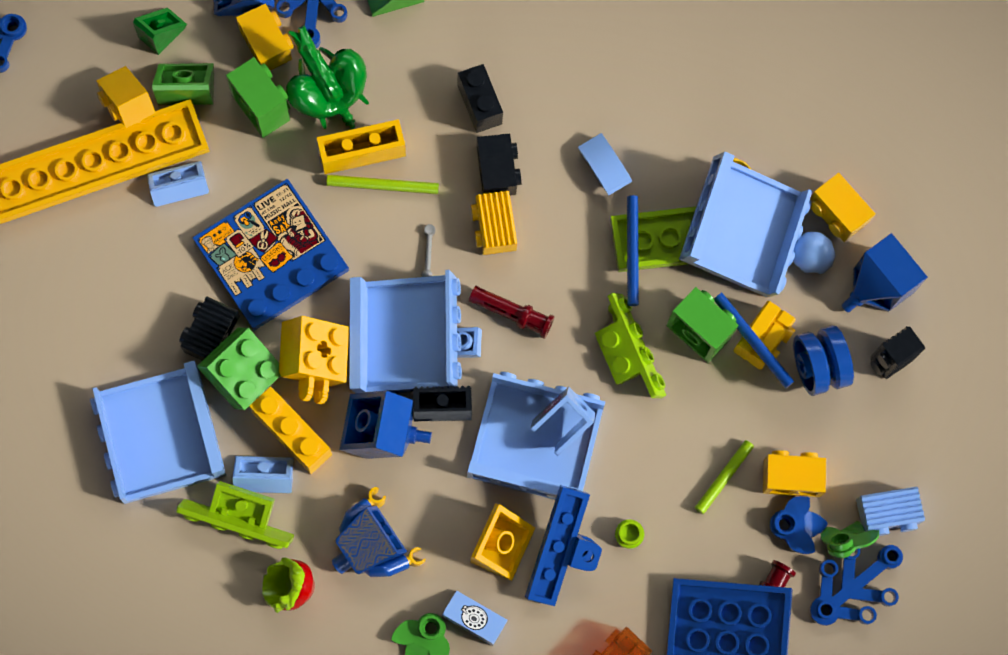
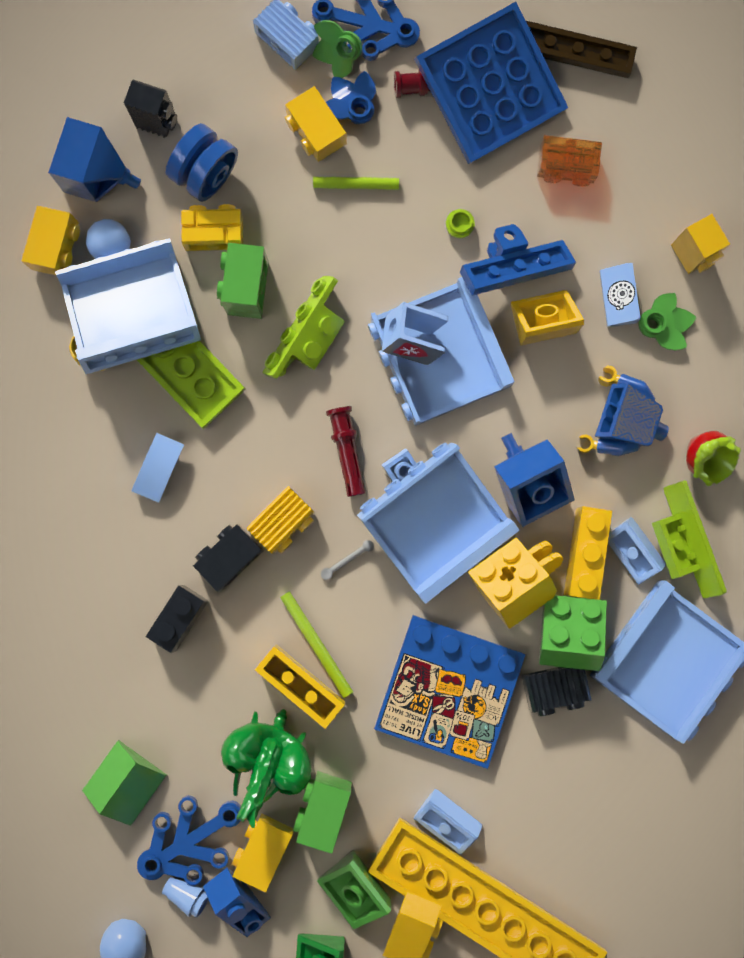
camera: 125 degrees left, 10 degrees up
black brick [413,385,472,422] -> none
blue bar [627,195,639,306] -> none
blue bar [714,293,795,389] -> none

